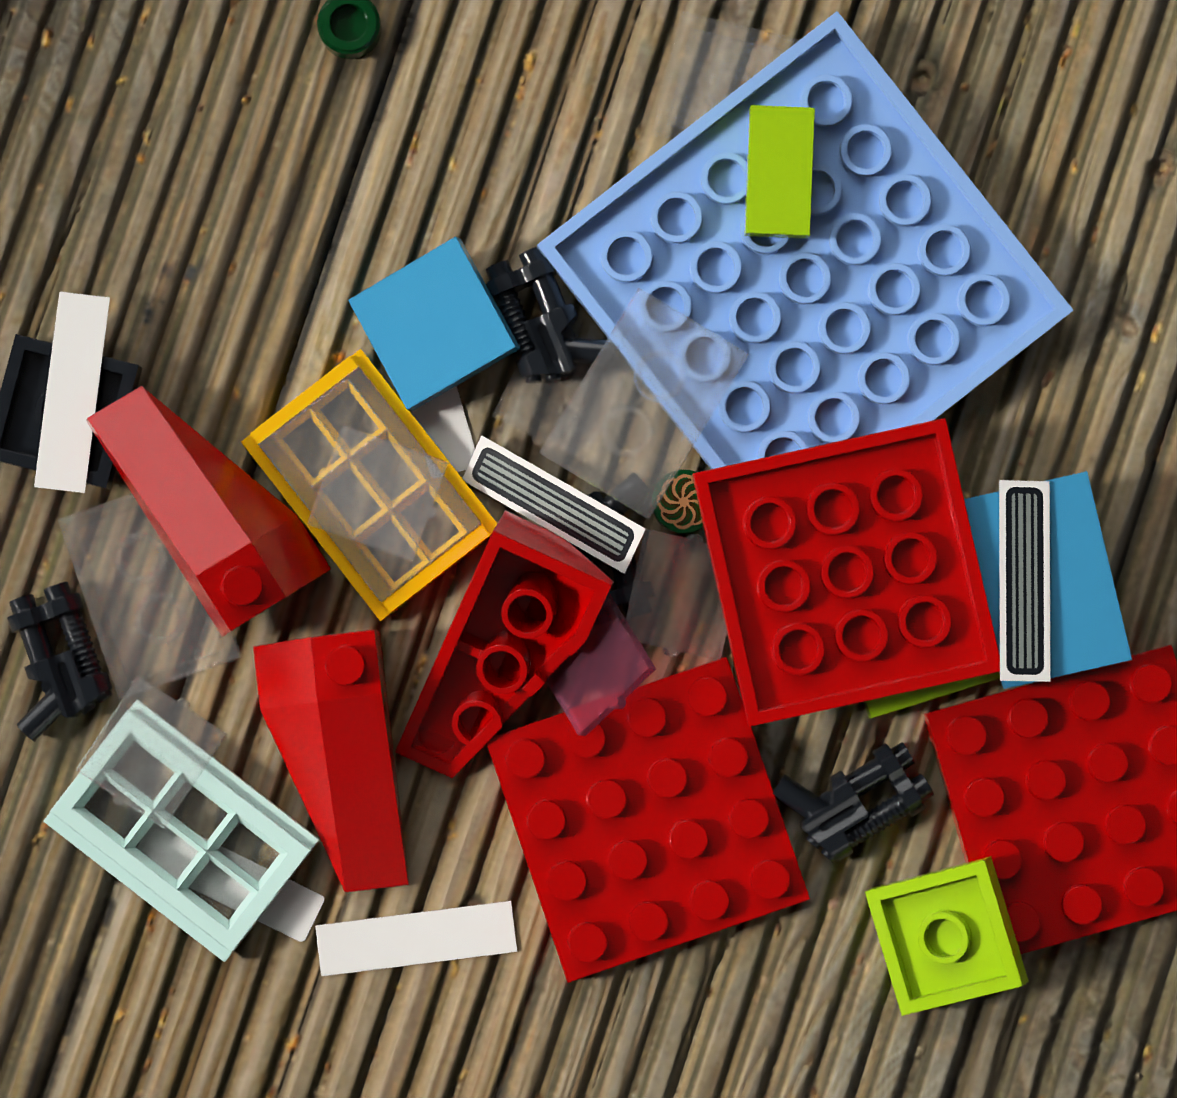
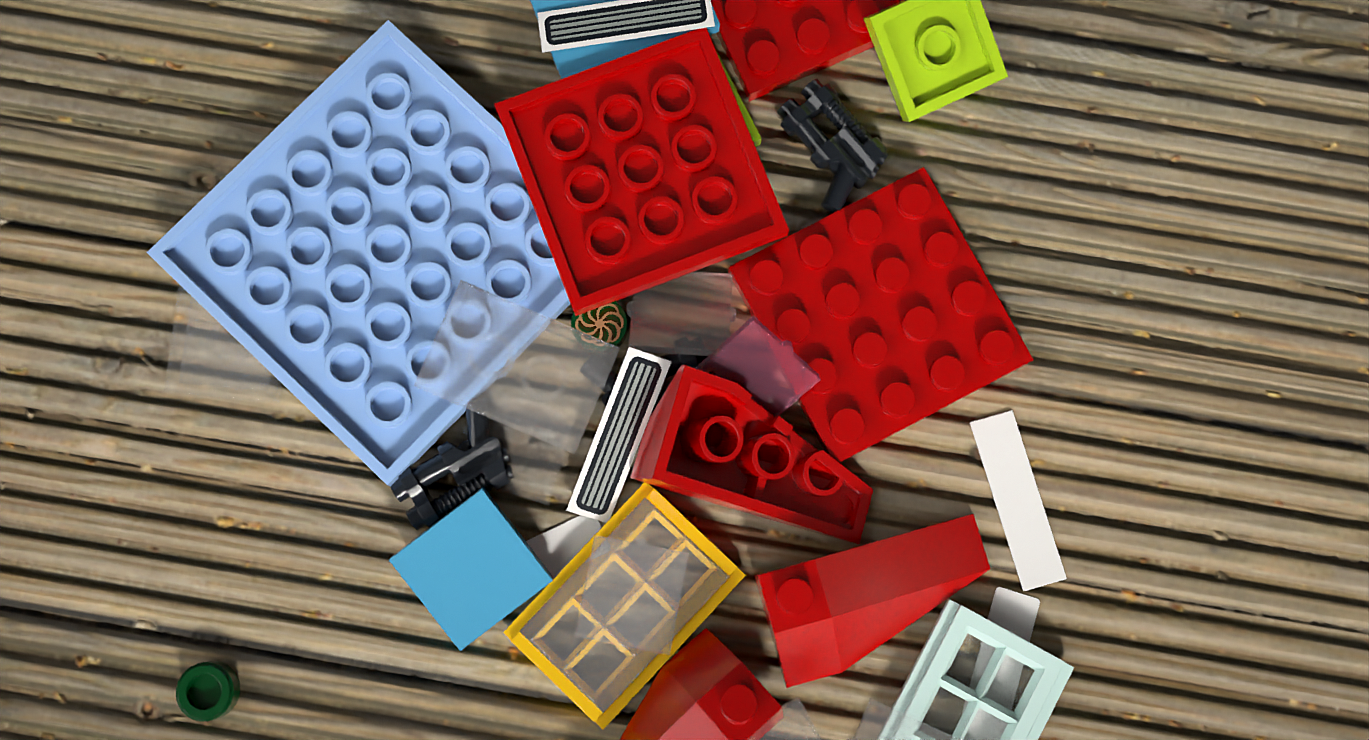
camera: 100 degrees left, 5 degrees down
lime tile [744,105,815,239] -> none

